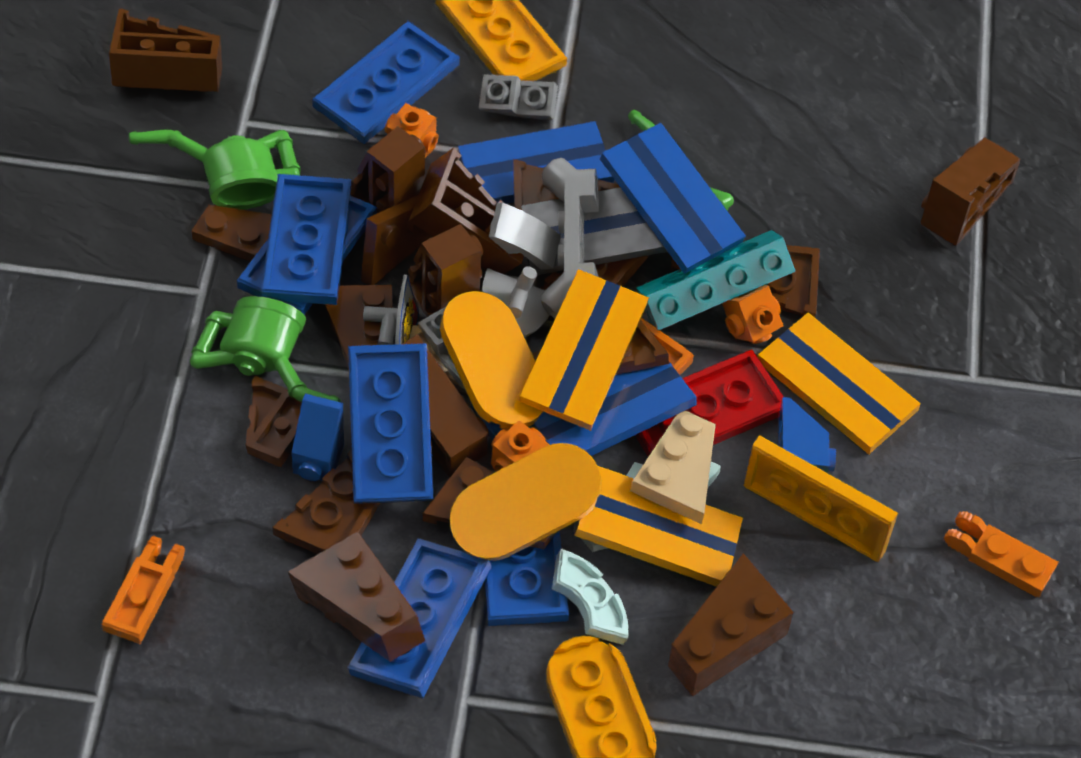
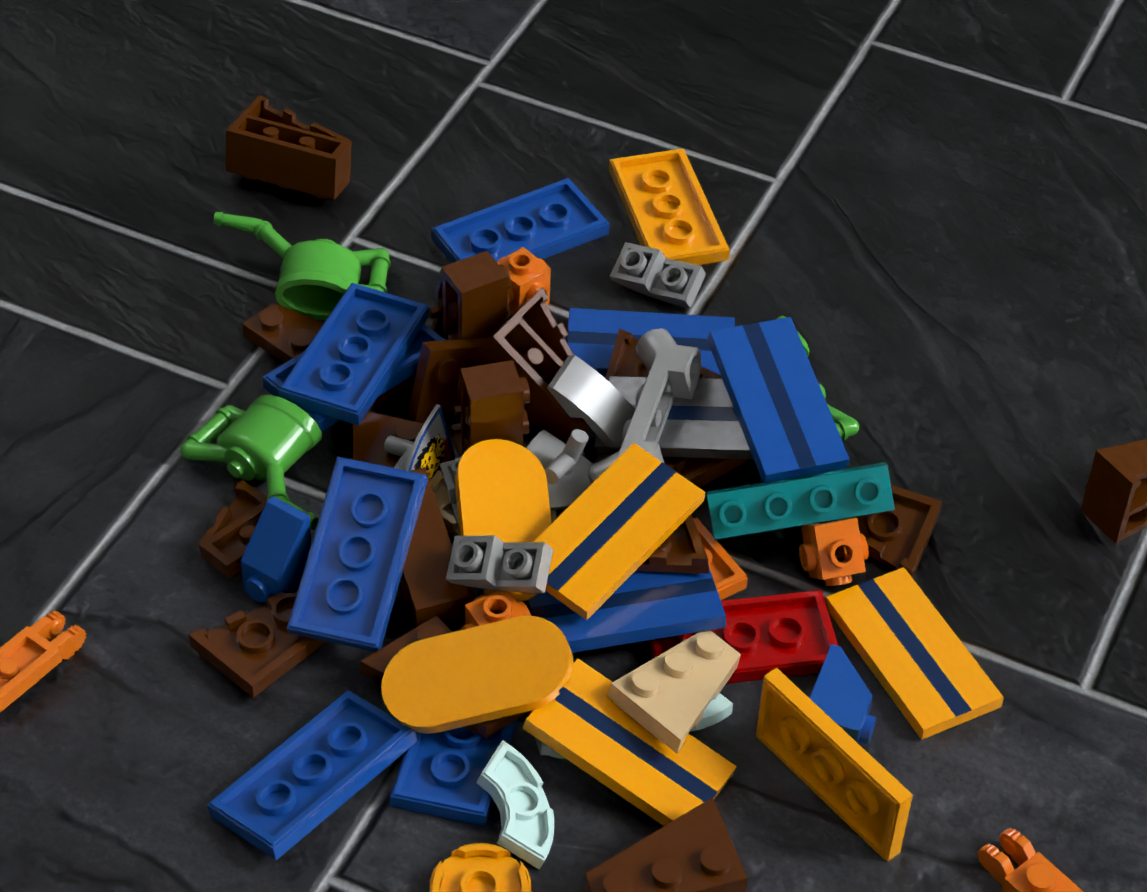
camera: 20 degrees right, 10 degrees down
reddish brown wedge [288,532,426,662] -> none
none -> light grey slope [446,535,553,593]

